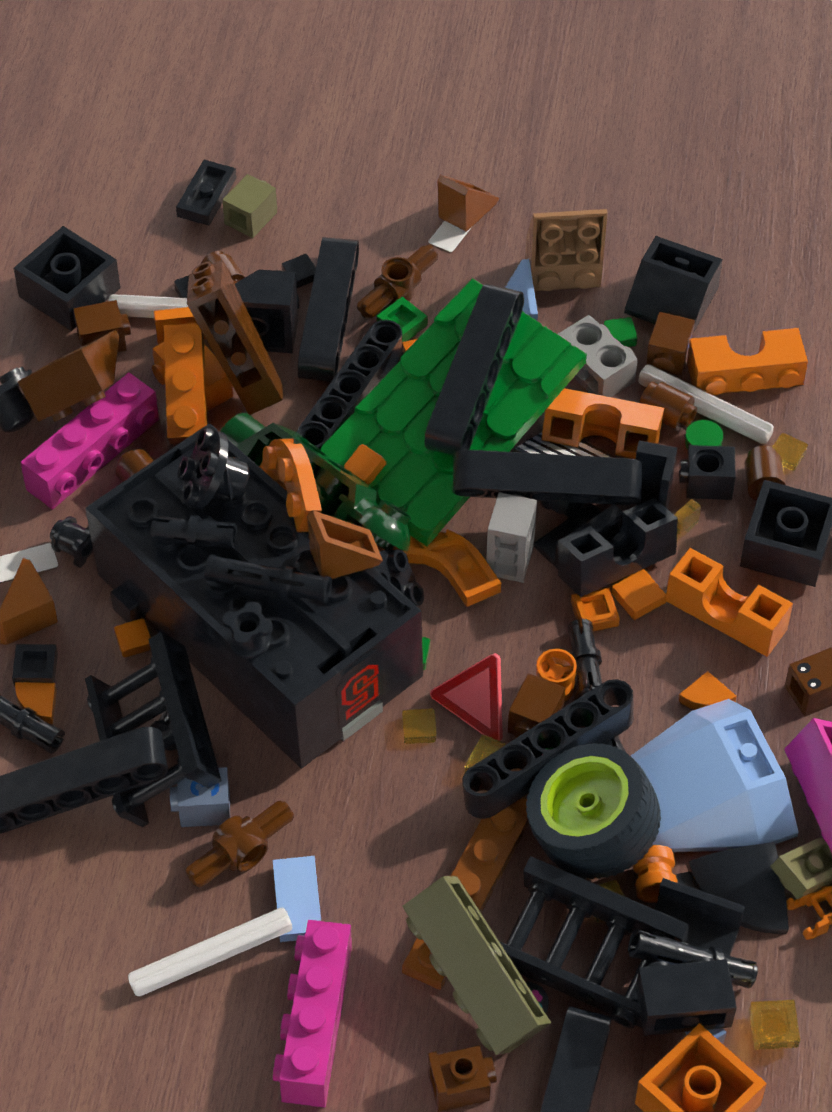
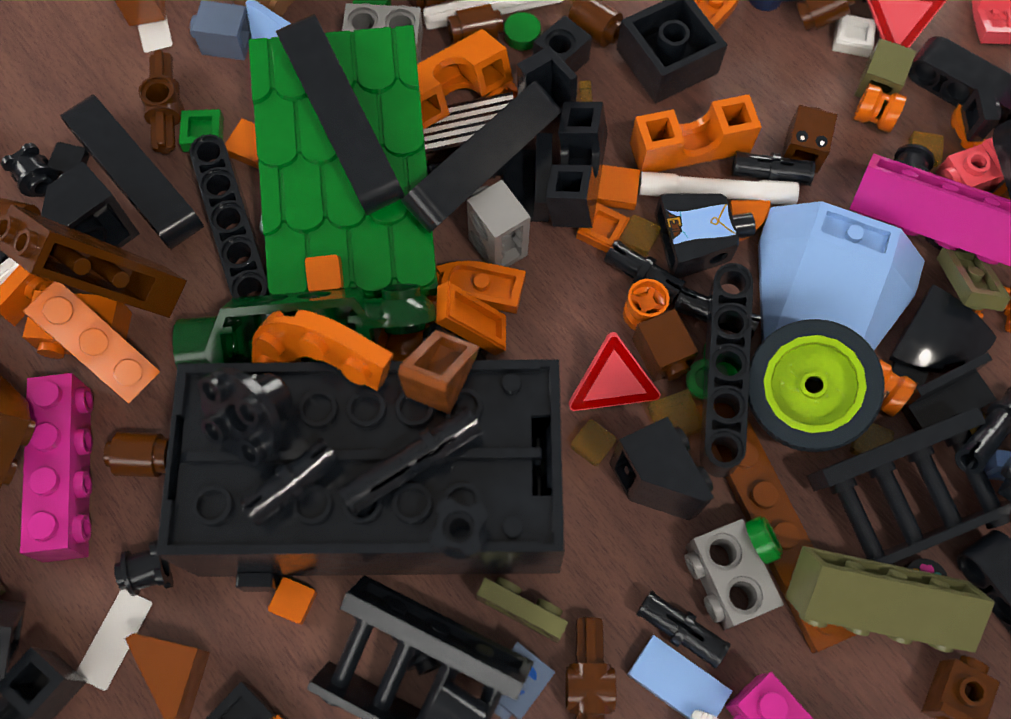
camera: 50 degrees left, 15 degrees up
none -> black brick [0,143,58,197]
none -> sand blue brick [190,0,251,60]
none -> orange tile [436,281,506,355]
none -> olive plate [476,577,568,643]
none -> black slope [609,416,714,520]
none -> clear yellow piece [620,215,661,257]
none -> black pin [636,590,731,669]
none -> white piece [638,171,799,205]
none -> black torso [655,194,756,279]
none -> light grey brick [684,519,784,631]
none -> black pin [731,151,816,186]
none -> green tile [745,516,783,565]

